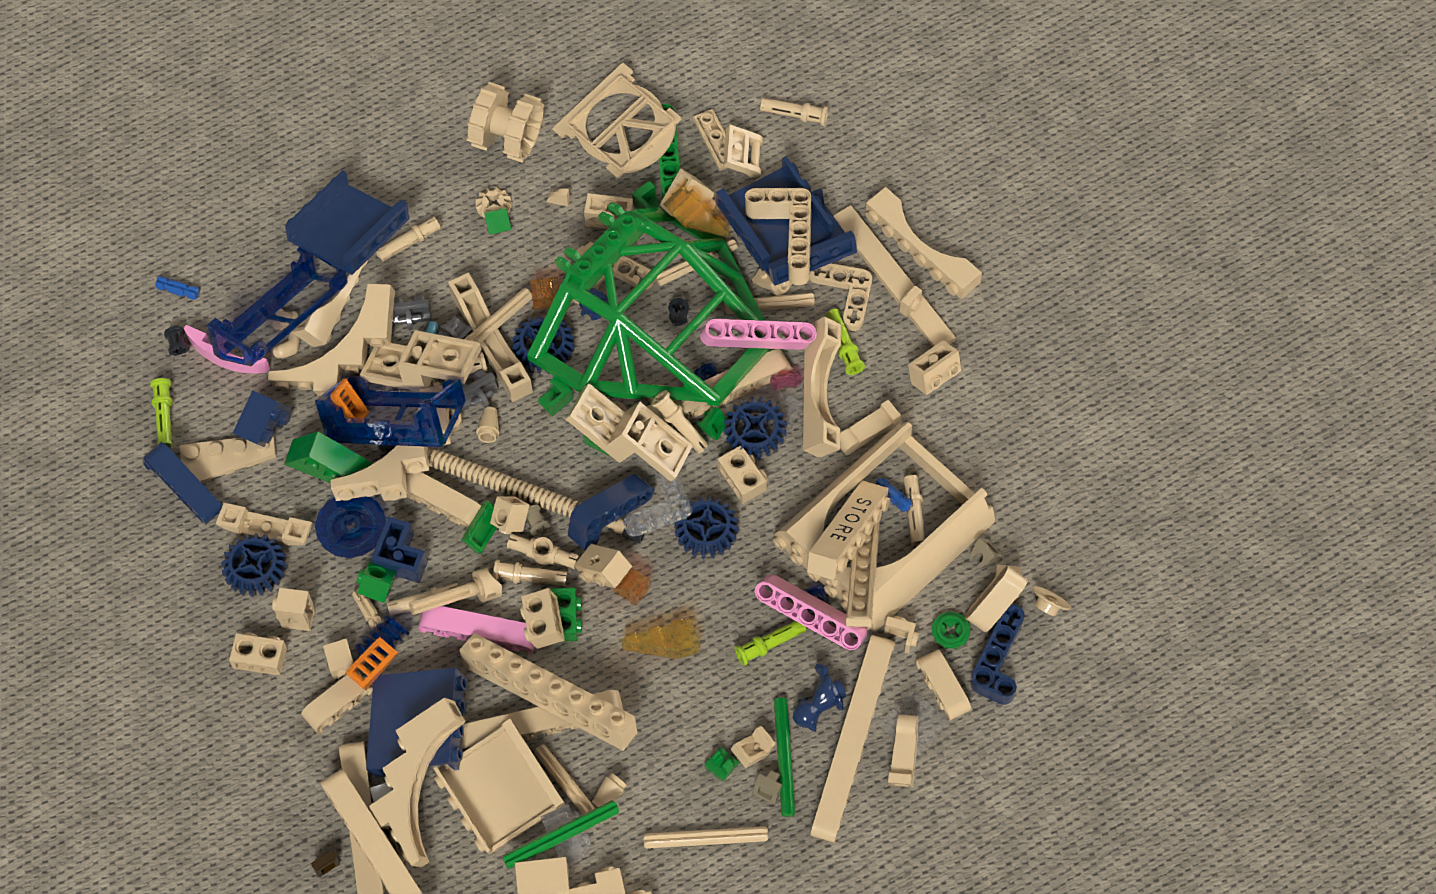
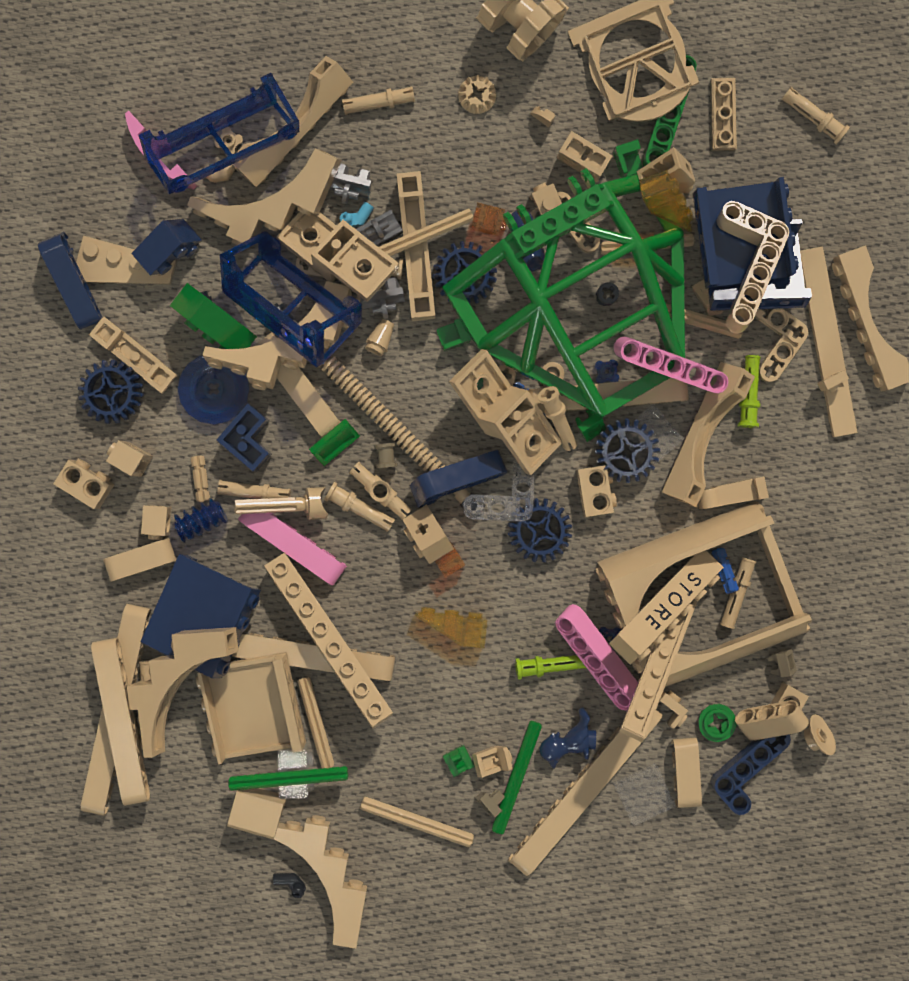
camera: 15 degrees right, 25 degrees up
lime pin [150,378,173,448] -> none
blue axle [155,276,200,300] -> none
black bush [164,326,189,356] -> none
dark blue panel [285,170,409,275] -> none
dark brown tile [310,850,340,877] -> none
orange slope [330,379,369,428] -> none
orange slope [345,637,398,690] -> none
green brick [356,562,396,603] -> none
white sticker [370,783,392,802] -> none
green tile [484,207,511,235] -> none
tan brick [490,496,529,534] -> none
tan brick [520,588,565,649] -> none
green brick [550,588,582,642] -> none
tan cone [592,773,627,807] -> none
tan plate [723,125,763,179] -> none
clear pink pin [770,370,802,391] -> none
tan leg [888,714,918,788] -> none
tan brick [908,340,961,395] -> none

